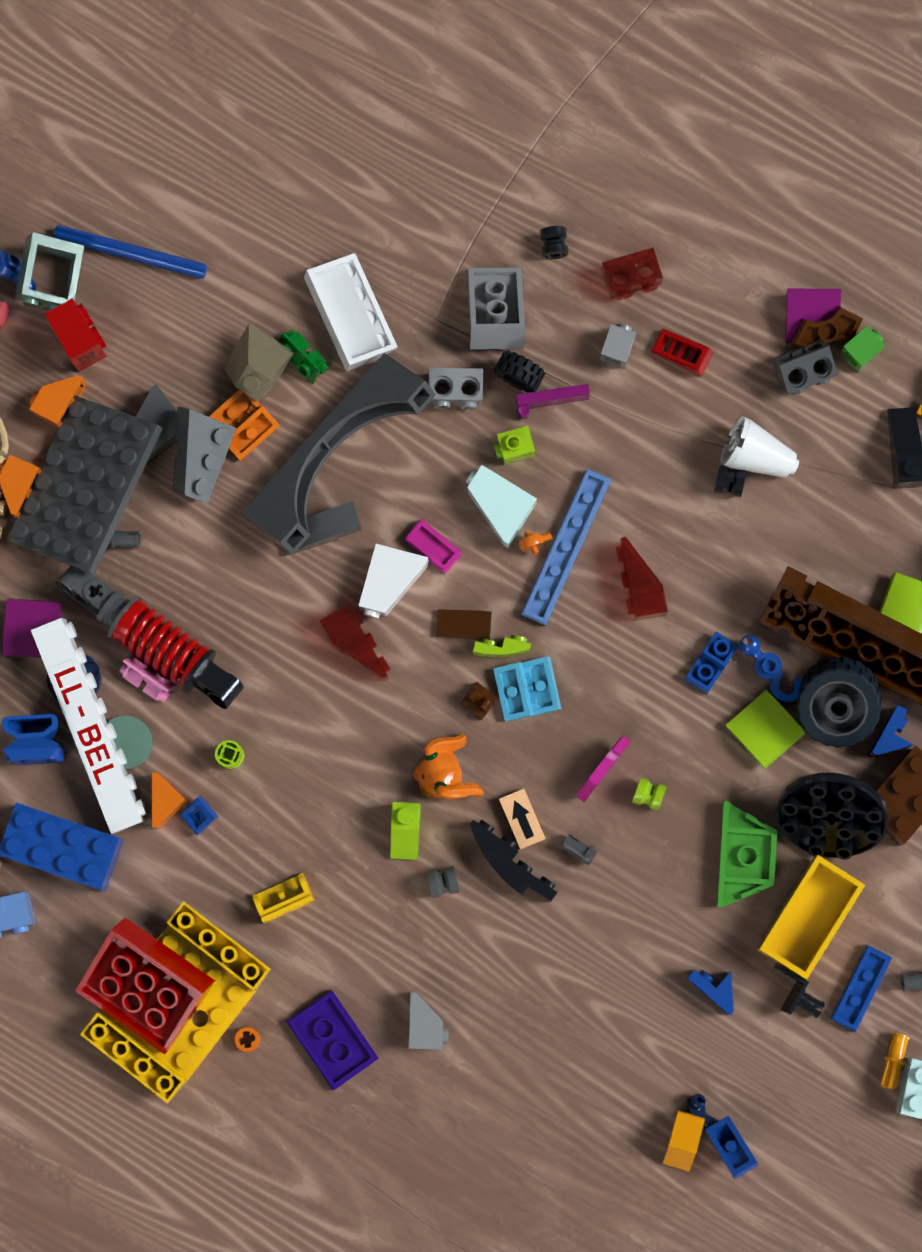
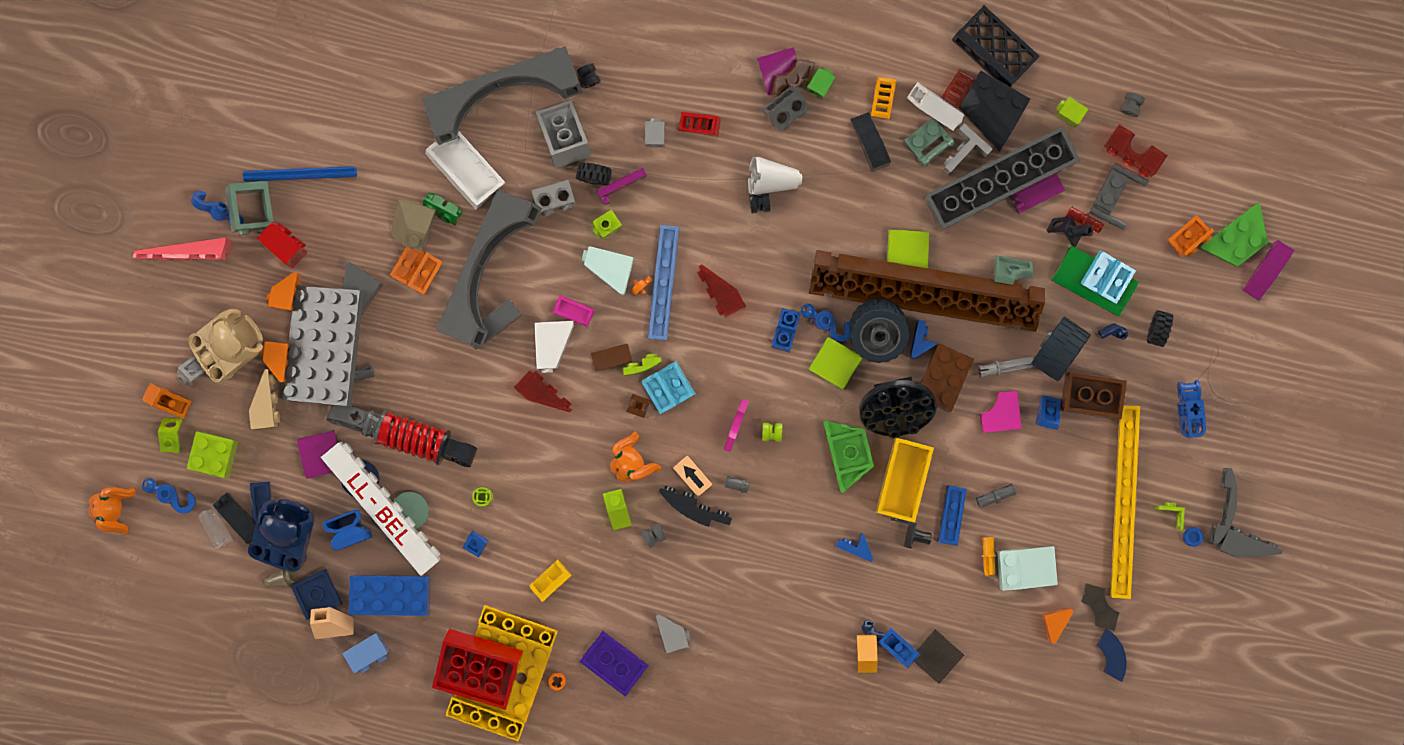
camera: 25 degrees left, 5 degrees up
bright pink hinge [119,654,178,703] -> none
orange slope [152,772,188,829] -> none
wedge [173,406,236,504] -> none
clear red brick [601,248,663,300] -> none
none -> dark grey arch [422,46,583,145]
none -> clear smoke tile [915,629,964,684]

